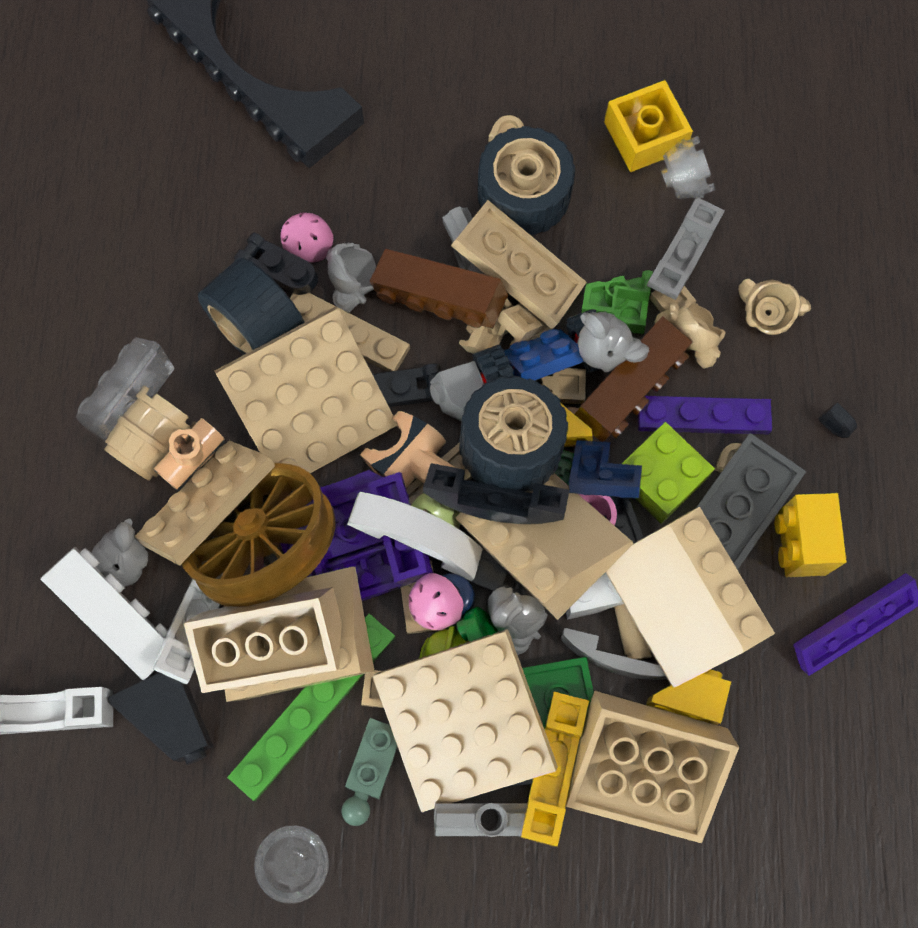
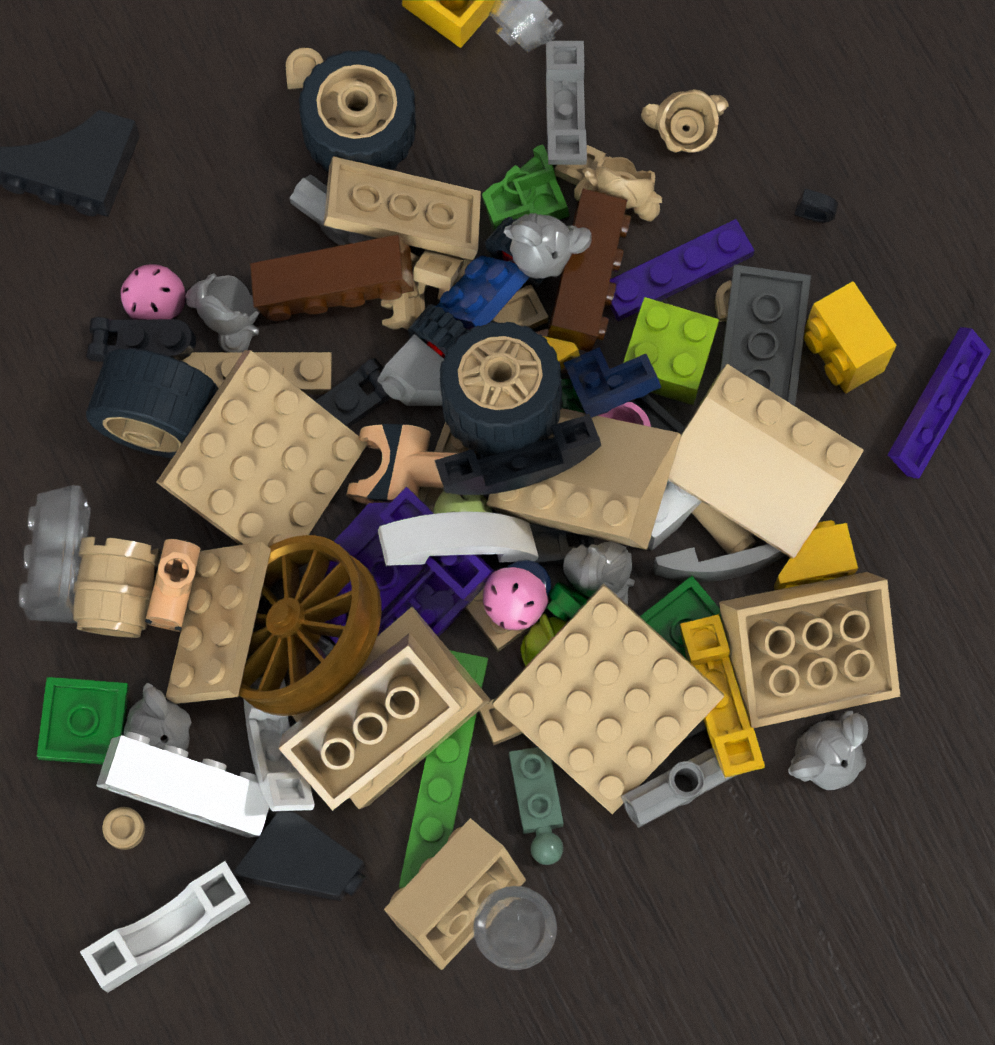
camera: 30 degrees left, 0 degrees up
none -> green plate [37,677,129,765]
none -> tan tile [102,807,145,850]
none -> tan slope [384,818,526,970]
none -> light grey hair [788,710,869,790]

